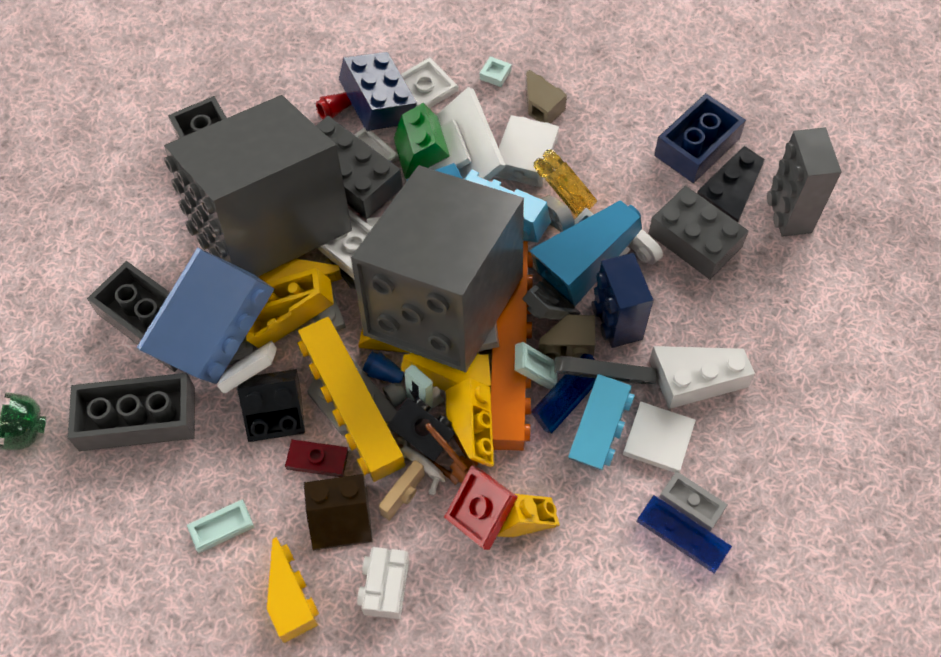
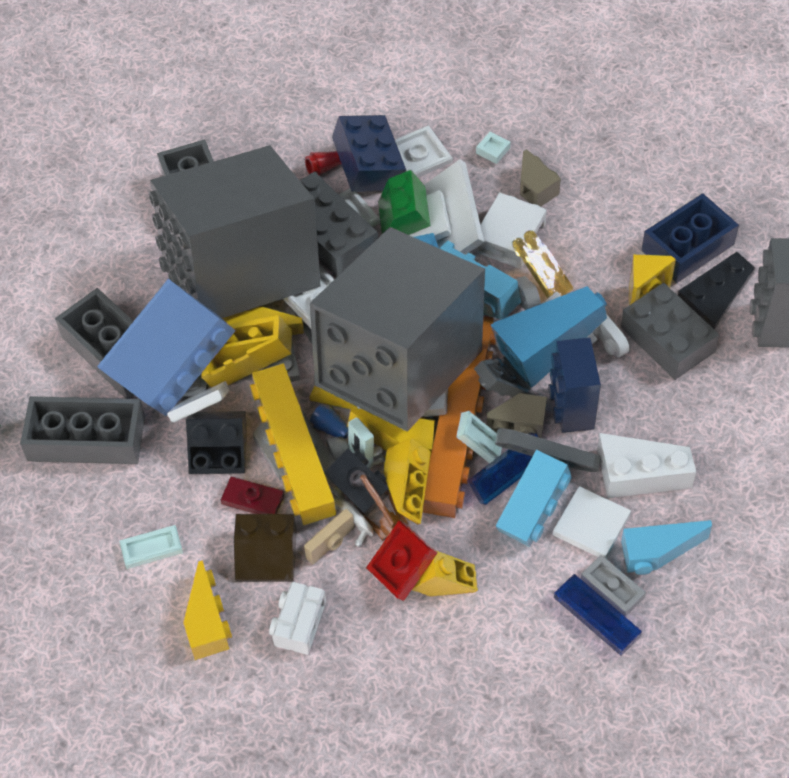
camera: 10 degrees right, 5 degrees down
none -> medium azure slope [621,520,712,575]
none -> yellow slope [629,254,676,305]

